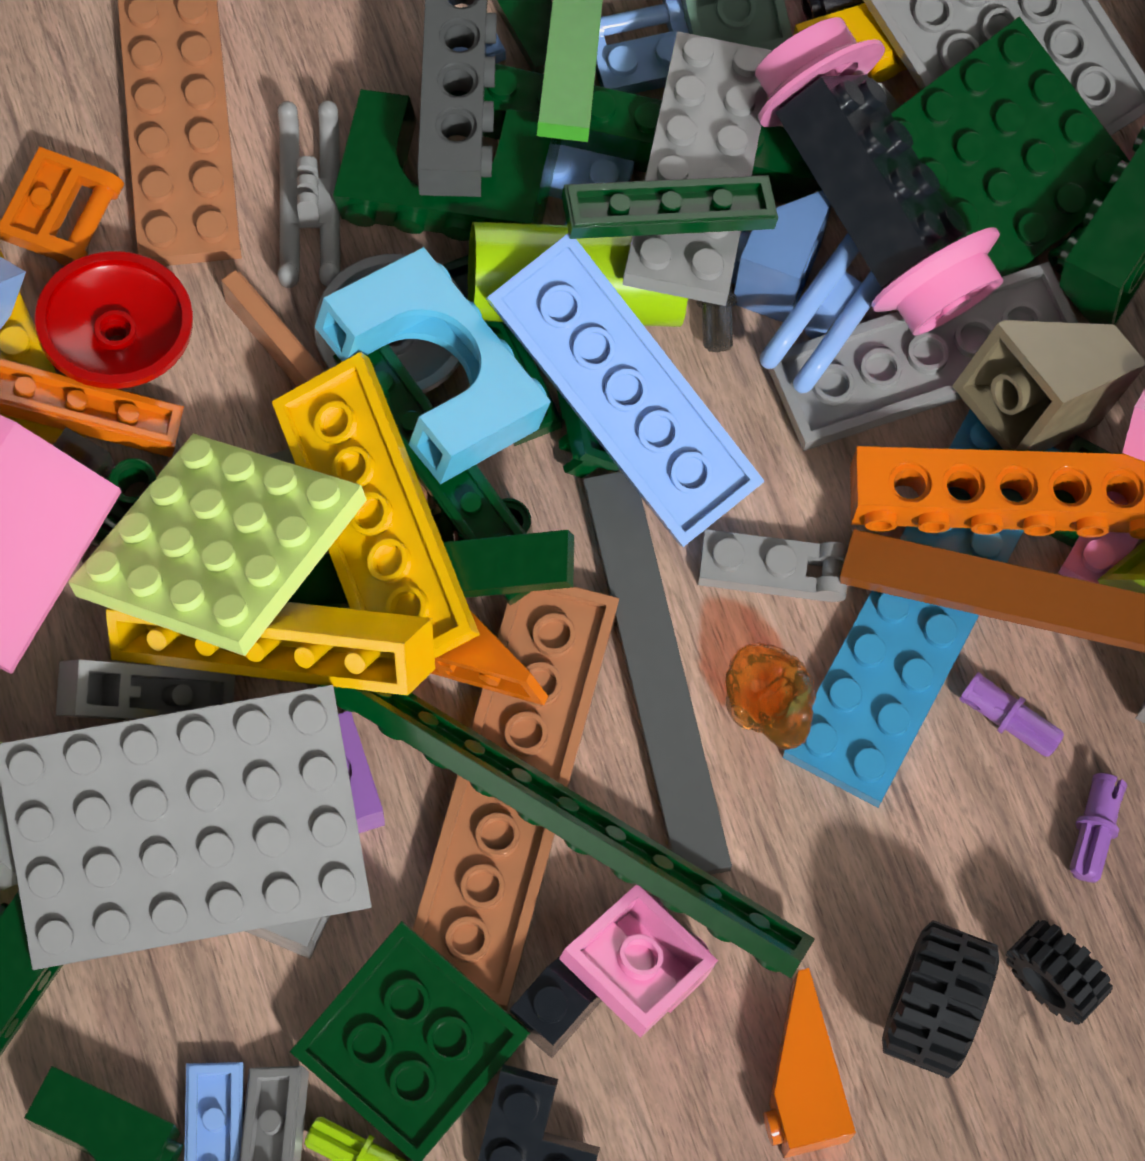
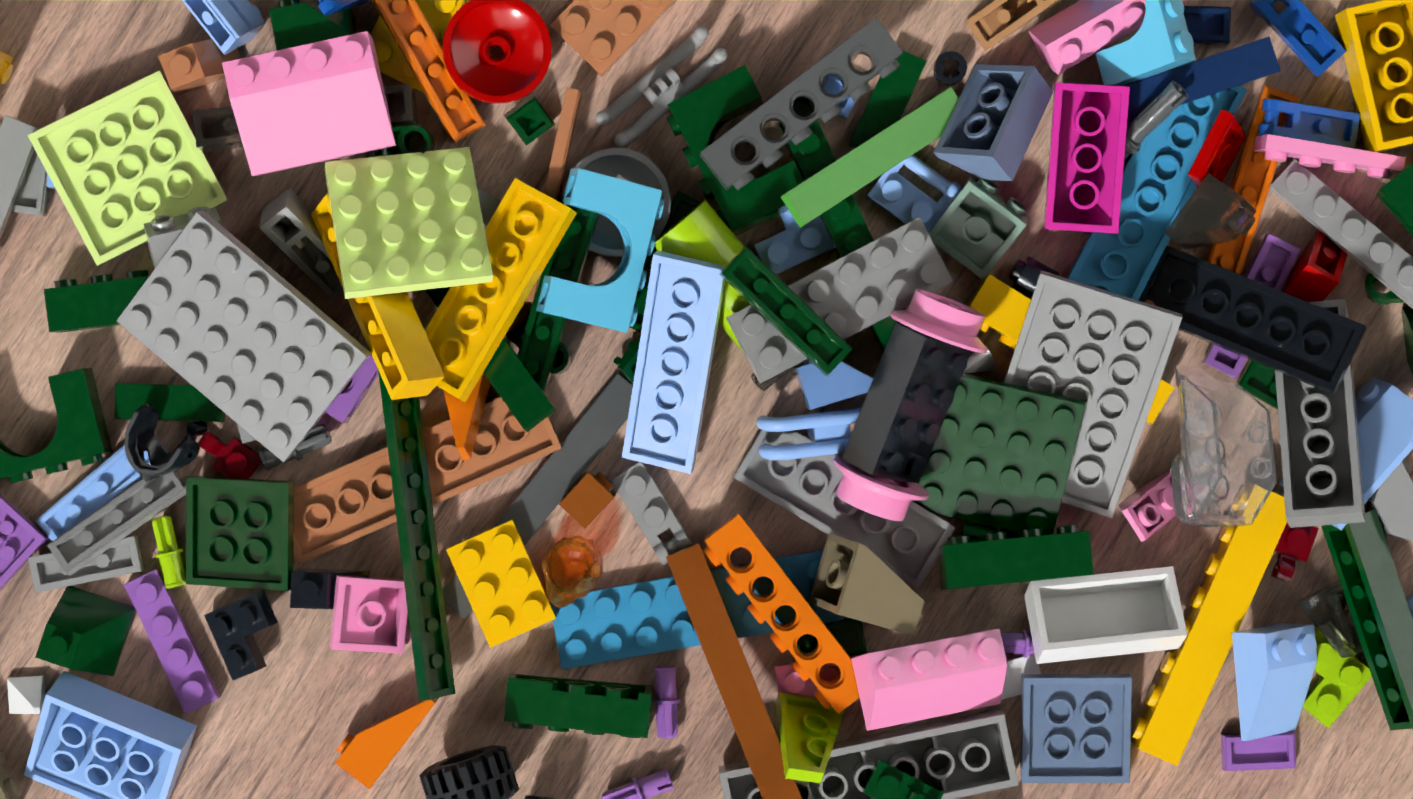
camera: 55 degrees right, 20 degrees up
none -> dark green tile [114,383,225,422]
none -> black helmet [124,404,207,482]
none -> dark red plate [197,431,262,479]
none -> dark grey axle [259,424,332,471]
none -> yellow plate [446,519,556,648]
none -> dark green tile [504,94,555,146]
none -> dark green wedge [504,673,653,738]
none -> dark orange brick [559,471,616,529]

